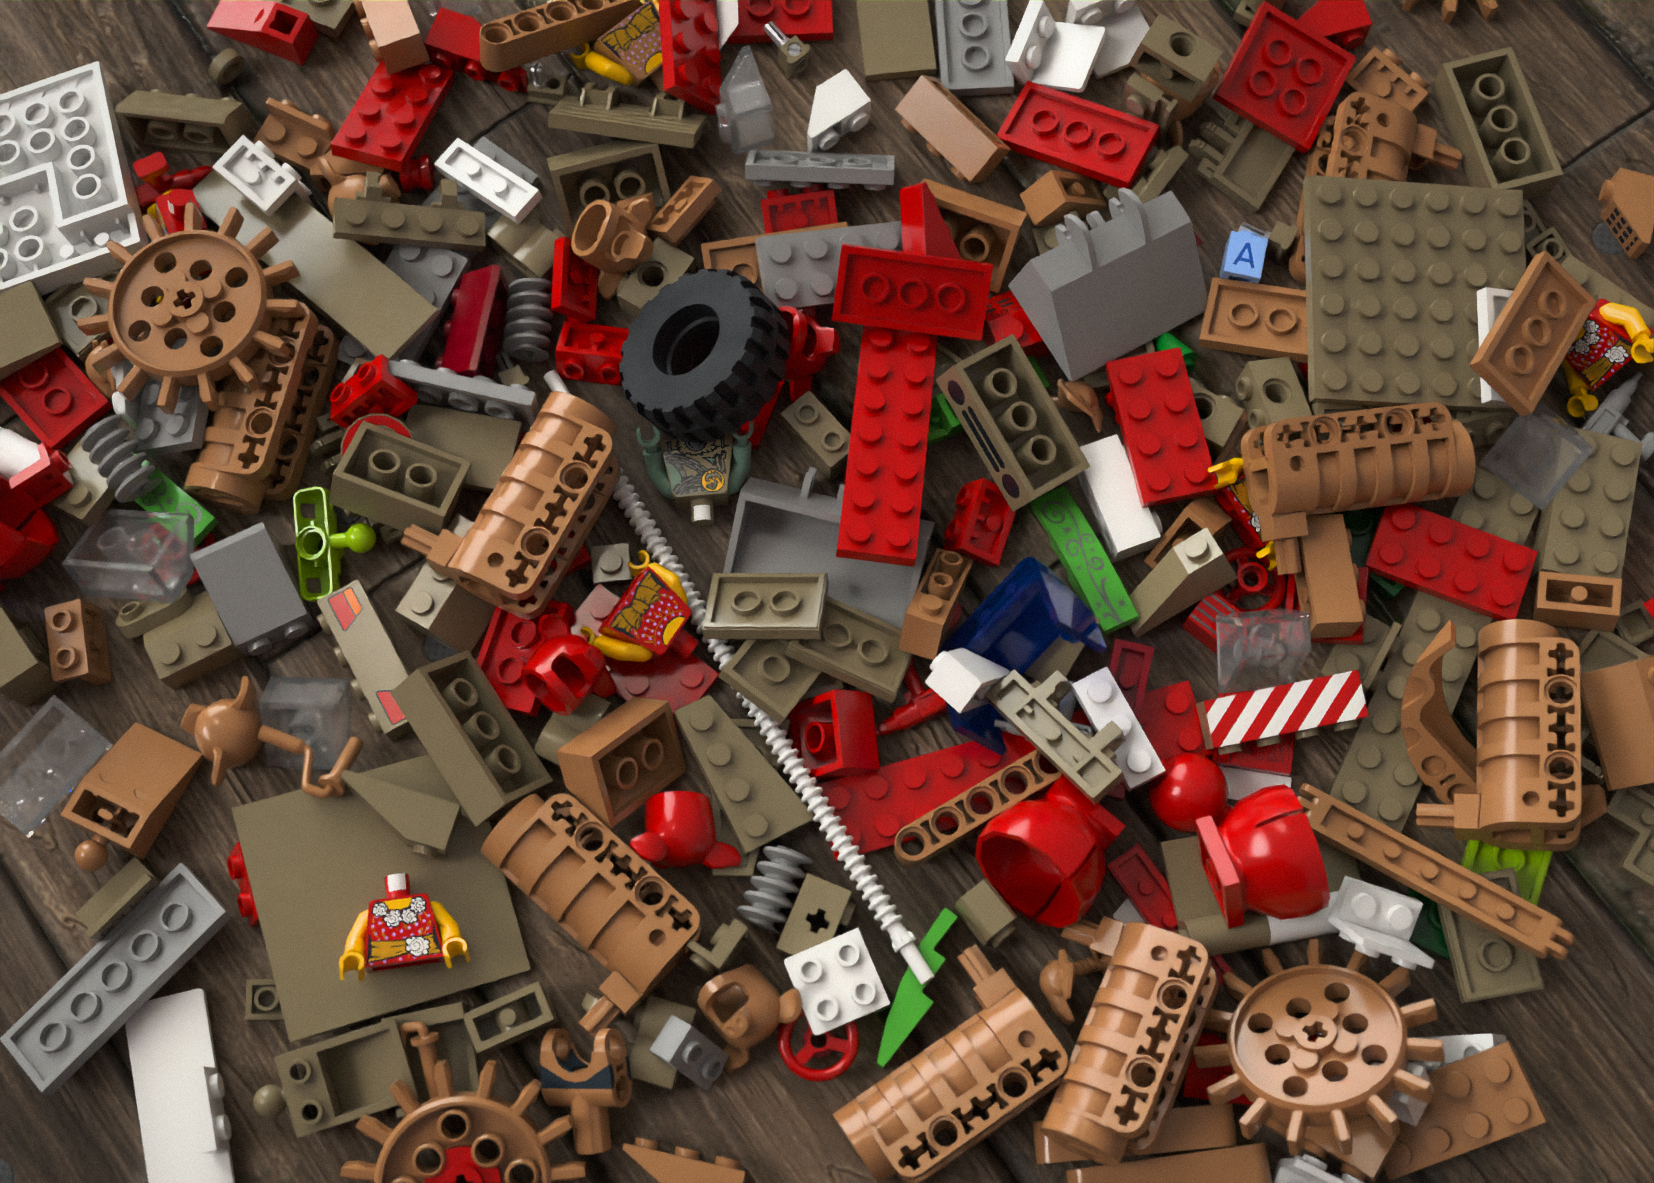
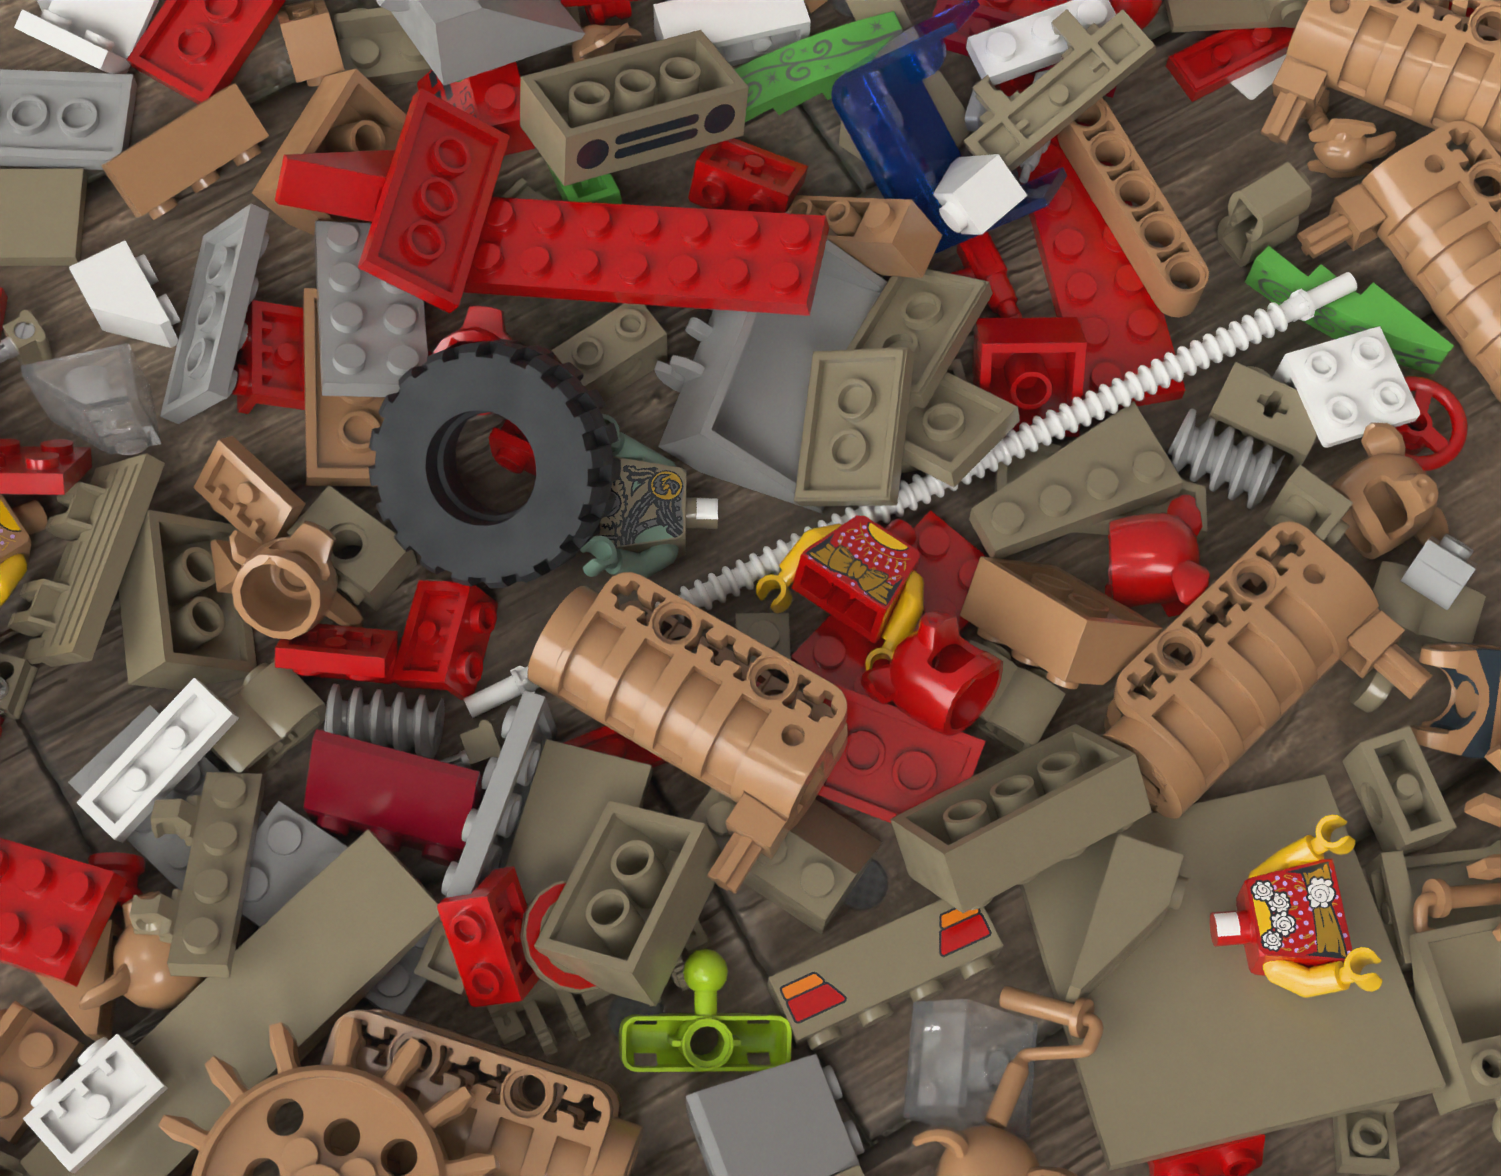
camera: 90 degrees left, 5 degrees down
red plate [975,774,1126,928] -> none

